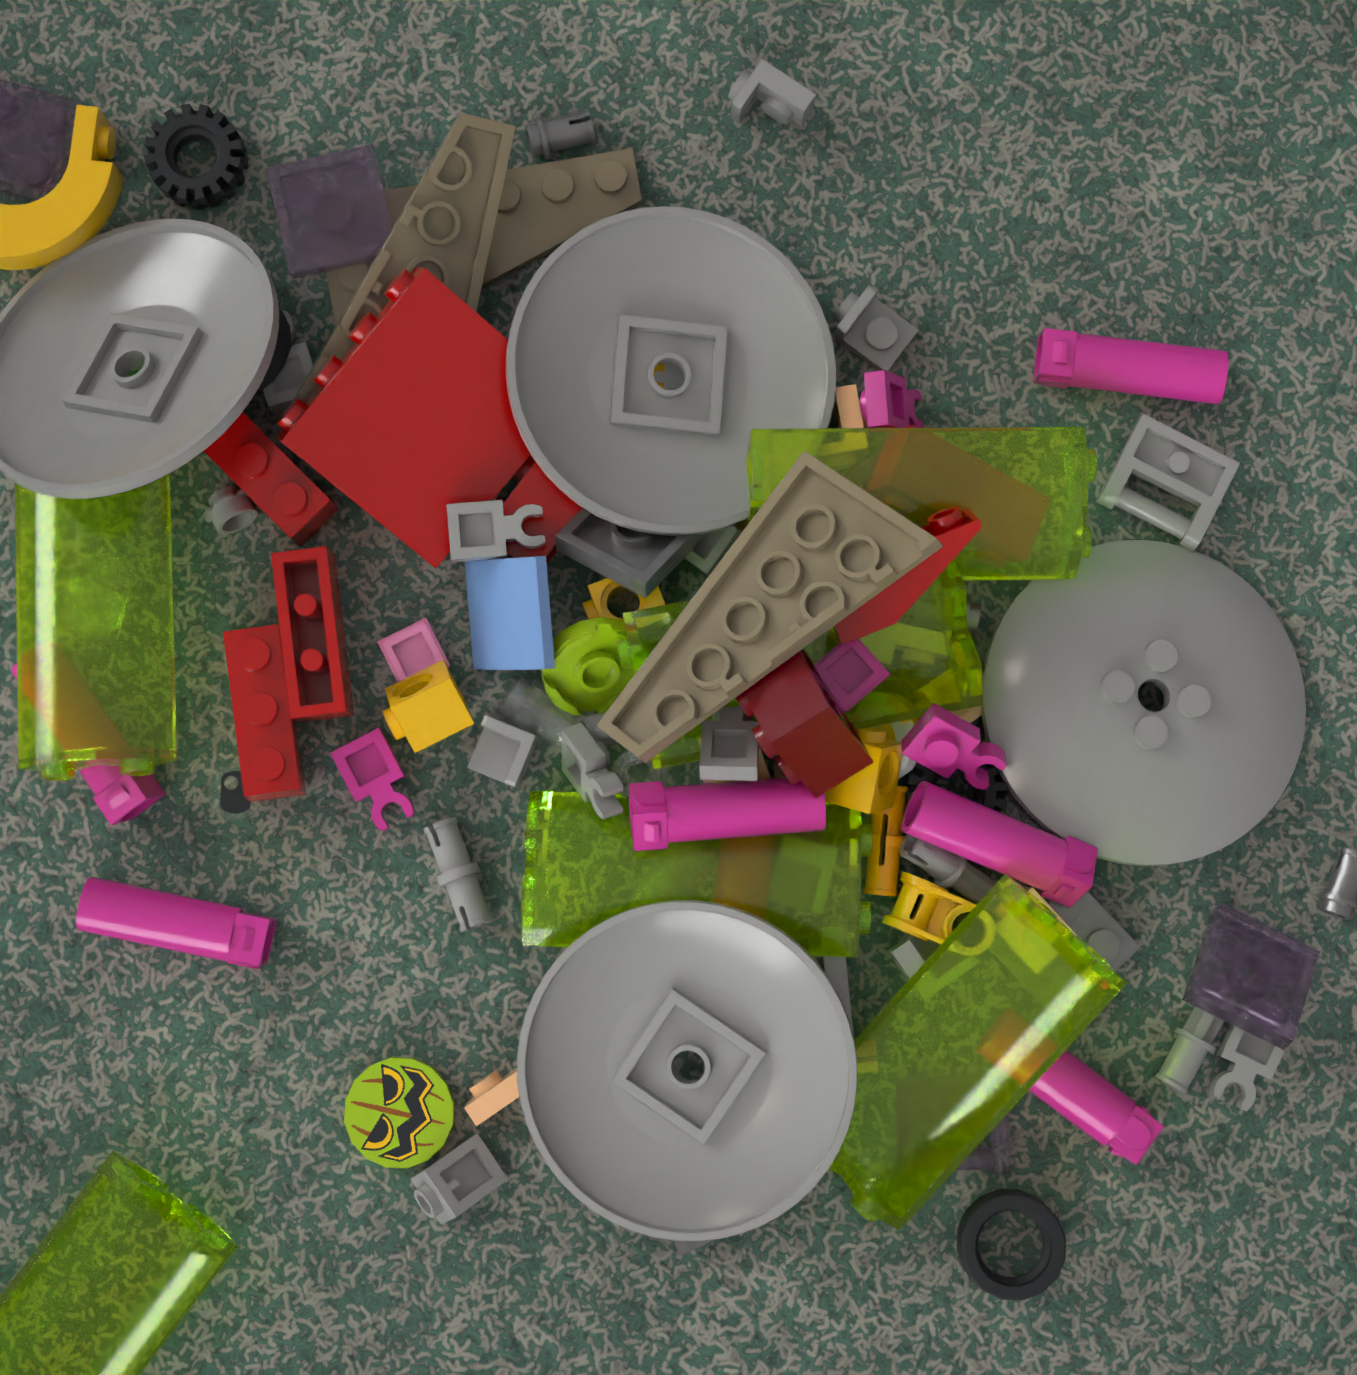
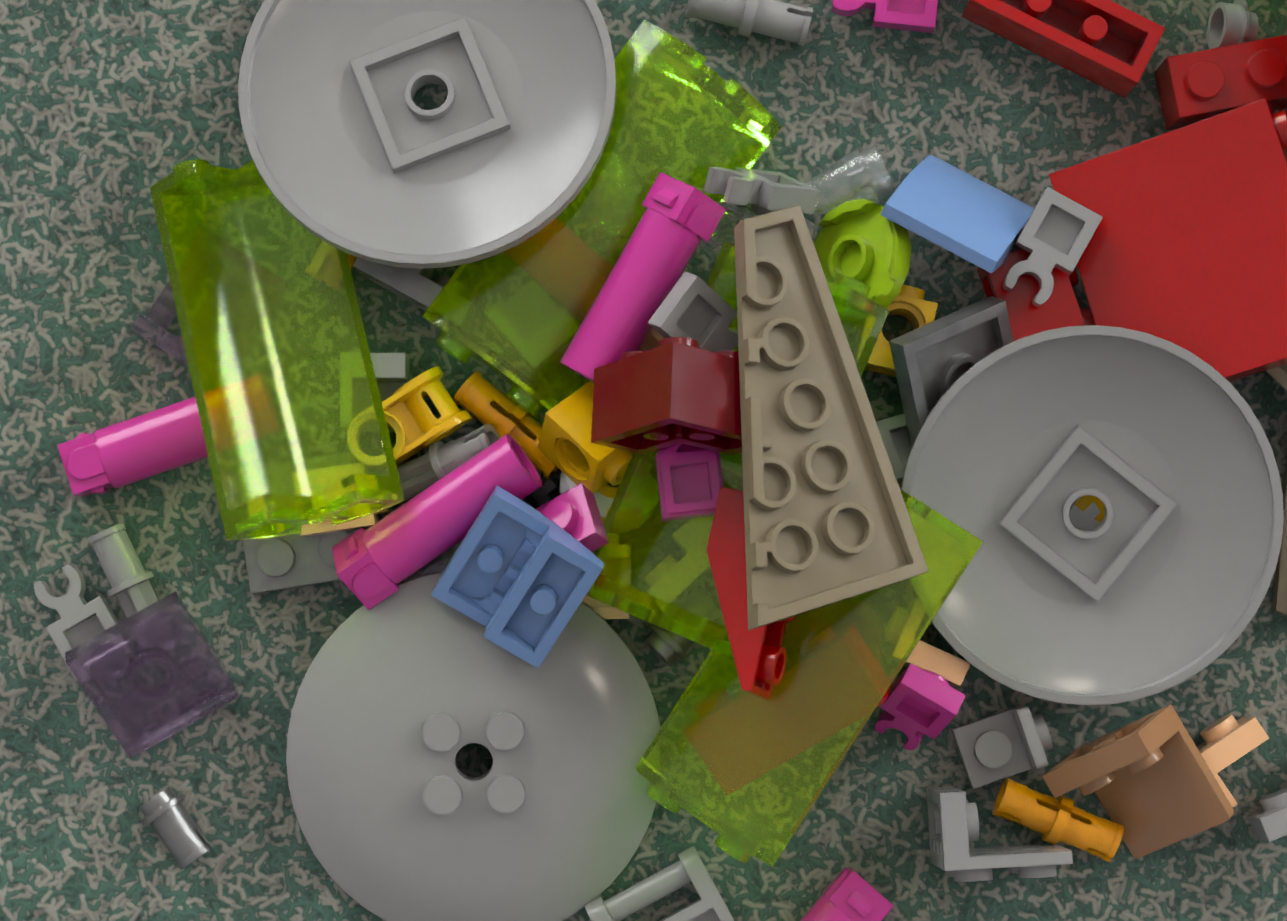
camera: 125 degrees right, 0 degrees up
bright pink tile [377,618,451,682] -> none
yellow brick [382,659,474,753] -> none
light grey panel [467,715,539,789] -> none
black tyre [957,1189,1066,1300] -> none
none -> medium blue slope [431,486,604,668]
none -> light grey bracket [926,787,1073,882]
none -> light orange pin [992,778,1124,862]
none -> medium nougat bracket [1042,704,1234,858]
none -> light nougat bracket [1197,713,1269,808]

